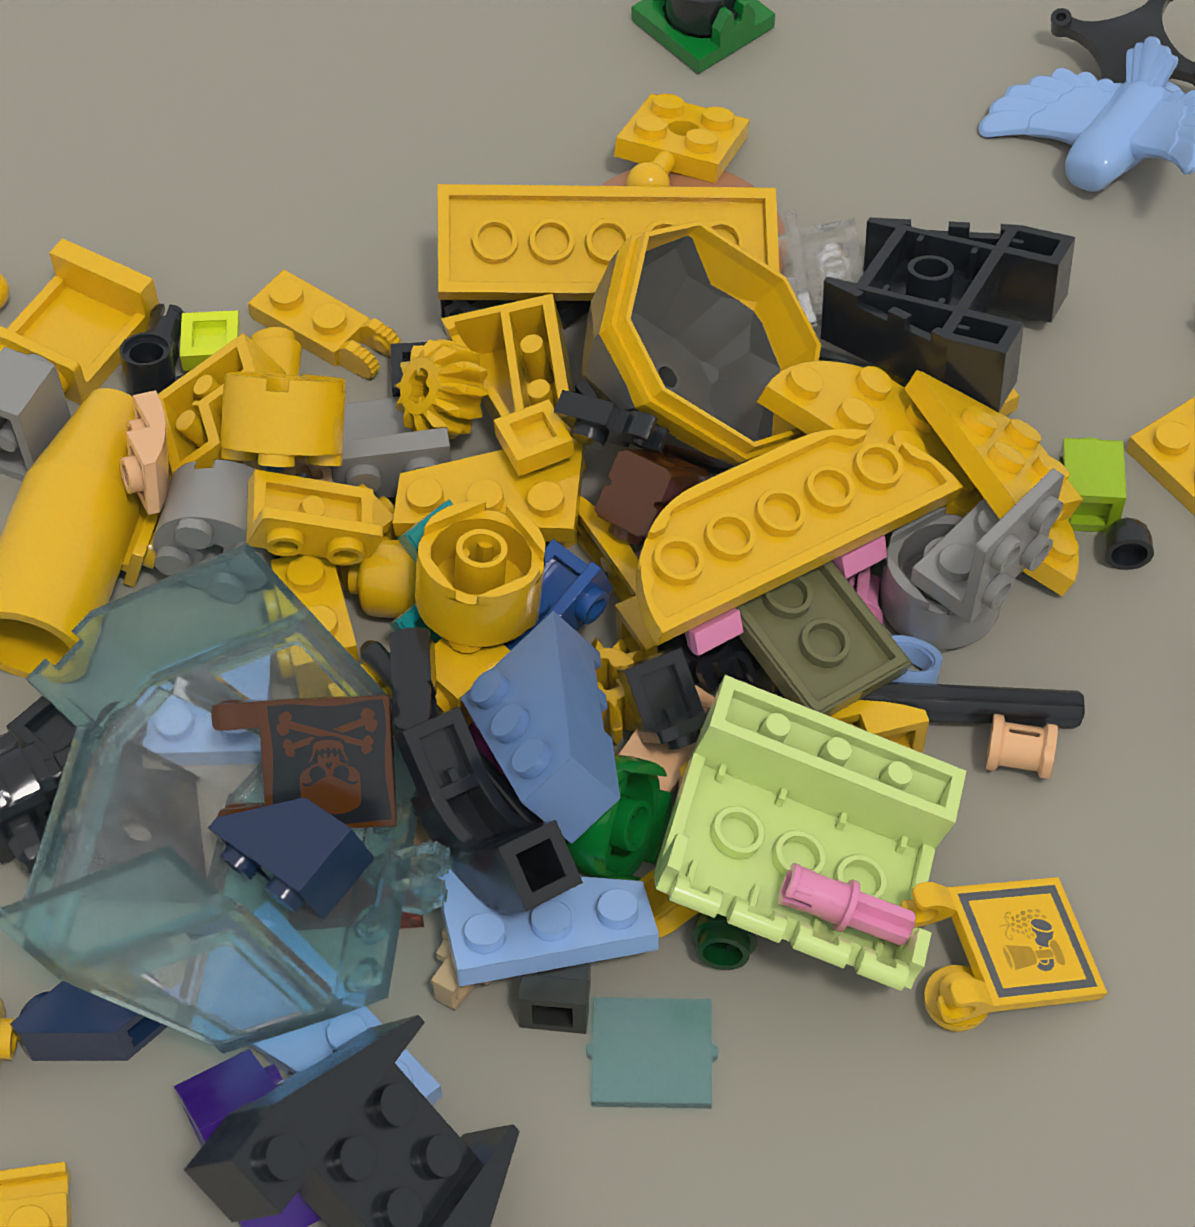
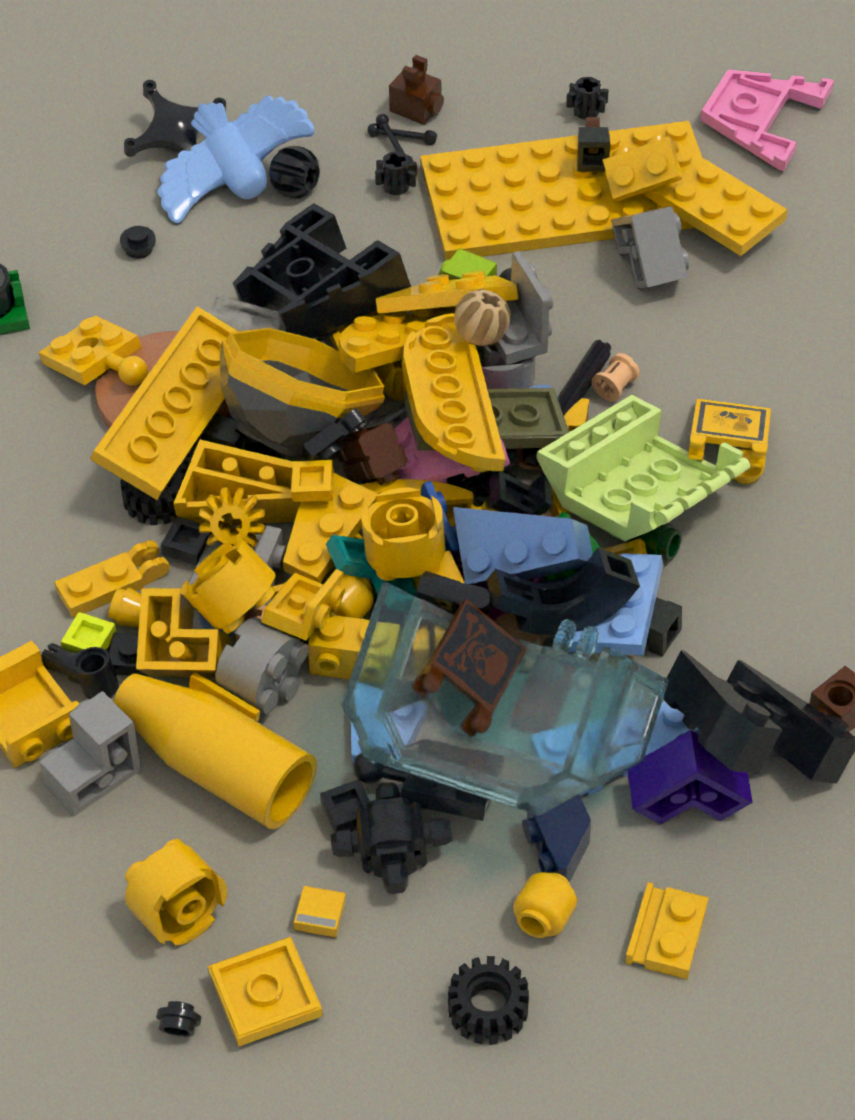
camera: 65 degrees left, 5 degrees down
light nougat slope [120,390,170,515] -> none
dark blue slope [208,797,375,920] -> none
clear light blue piece [586,997,719,1109] -> none
bright pink axle [778,863,916,945] -> none
none -> black plate [120,226,156,258]
none -> black piece [269,146,320,198]
none -> tan piece [454,289,511,346]

